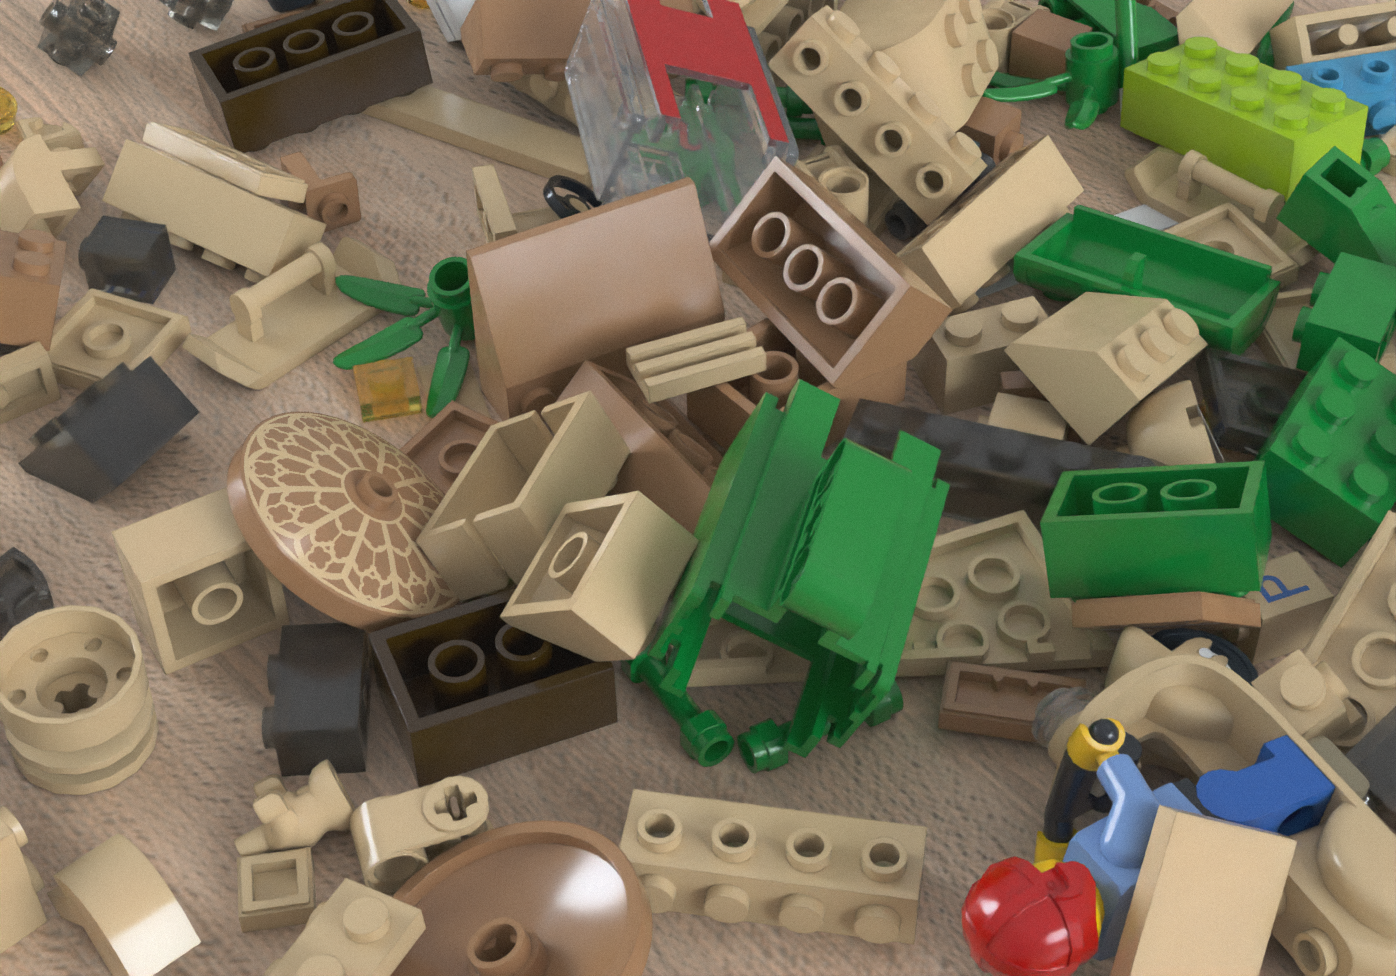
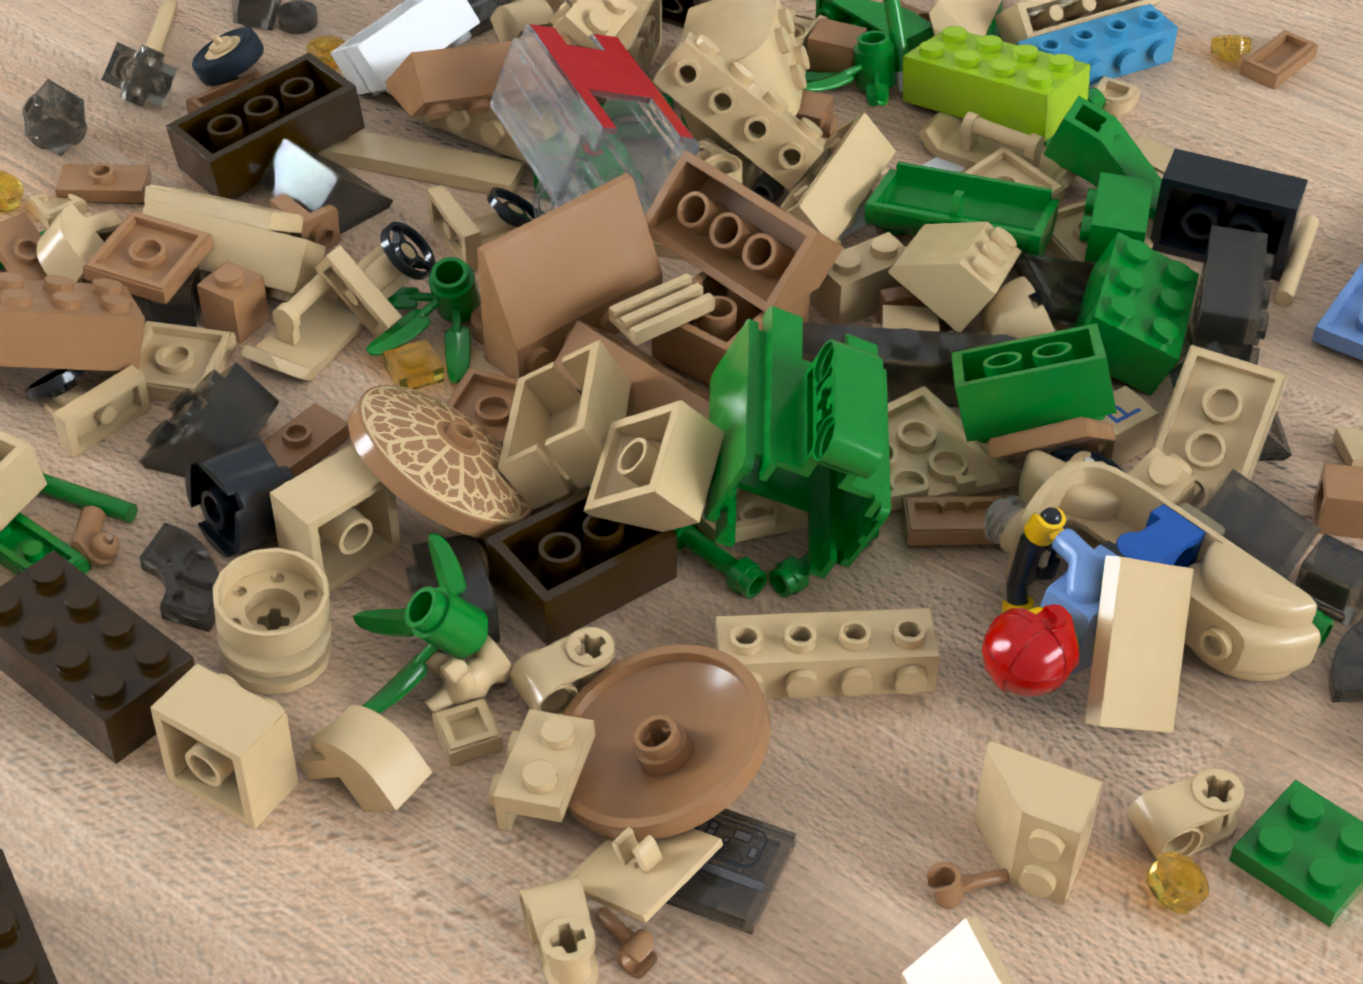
camera: 15 degrees left, 0 degrees up
none -> medium nougat plate [55,163,152,203]
none -> medium nougat tile [82,210,214,304]
none -> black brick [185,437,295,557]
none -> medium nougat brick [197,261,270,344]
none -> clear smoke slope [259,138,393,234]
none -> medium nougat plate [263,403,350,477]
none -> tan piece [315,222,436,338]
none -> green plant [353,533,488,713]

